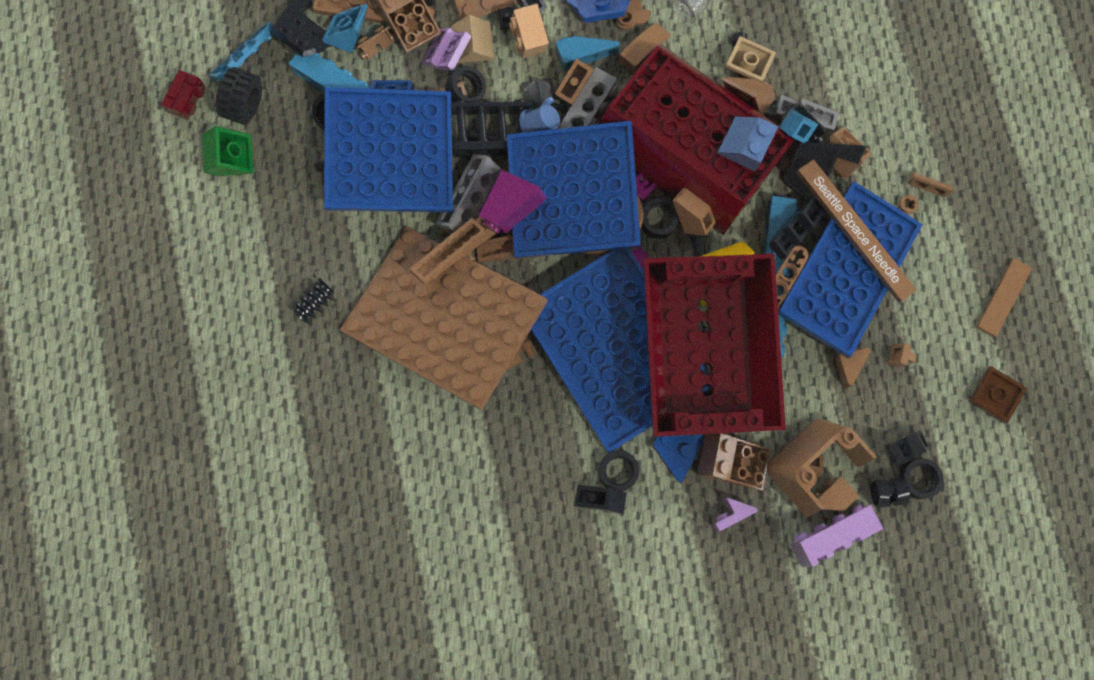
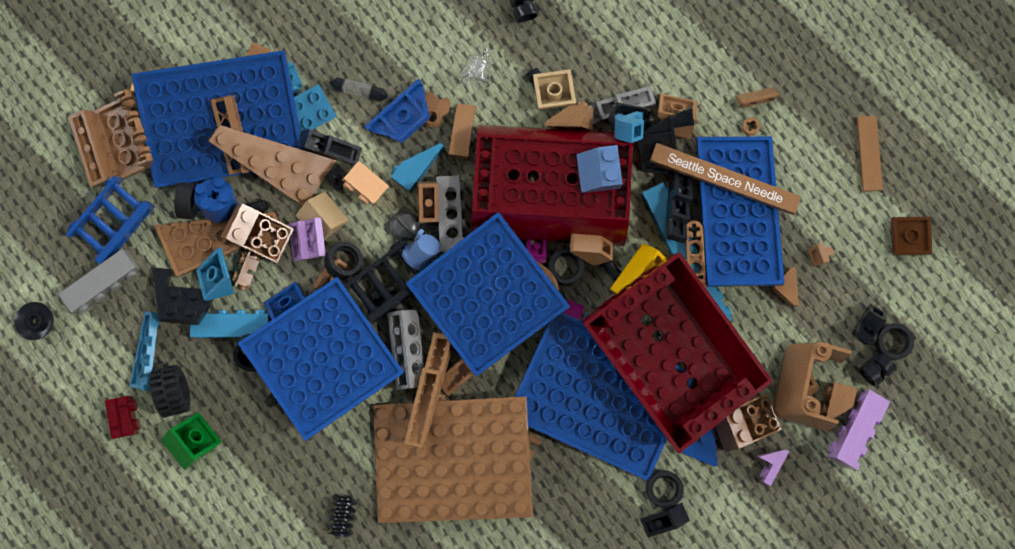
camera: 25 degrees left, 5 degrees up
magenta slope [479,170,547,234] -> none

